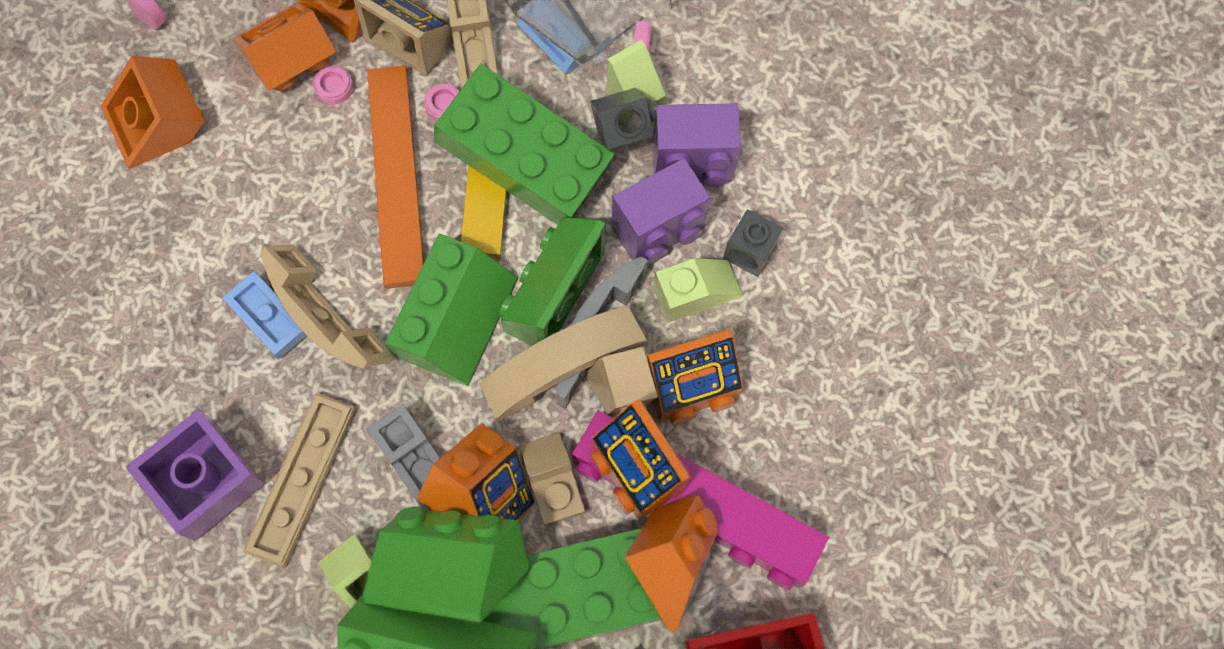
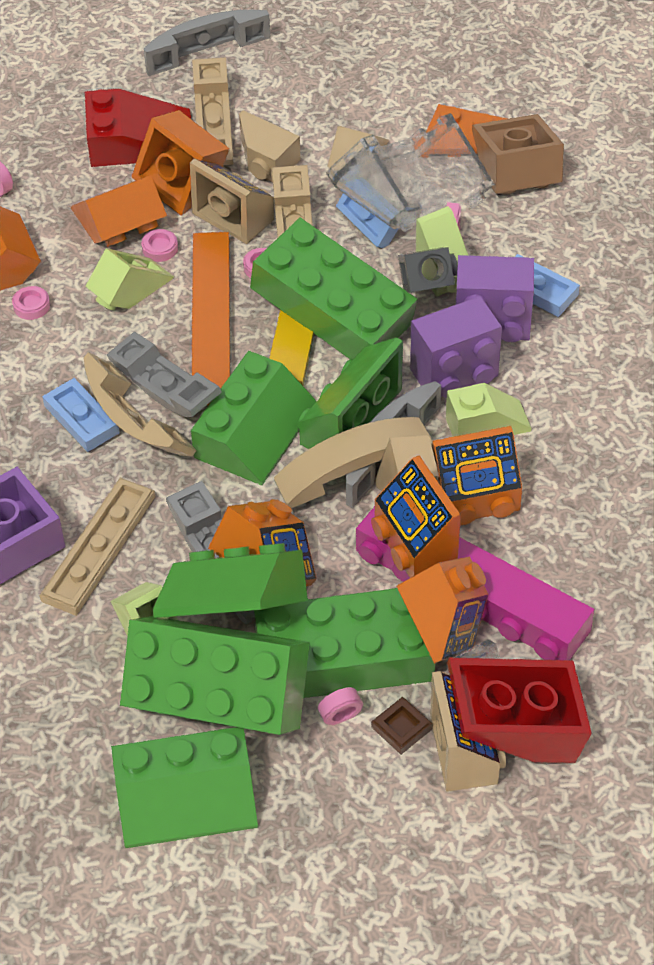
camera: 10 degrees right, 20 degrees down
tan slope [519,433,585,527] -> none
dark grey brick [723,209,783,277] -> none
none -> bright pink tile [12,286,50,320]
none -> yellowish green slope [85,248,174,310]
none -> light grey slope [106,331,222,417]
none -> light blue plate [515,254,580,317]

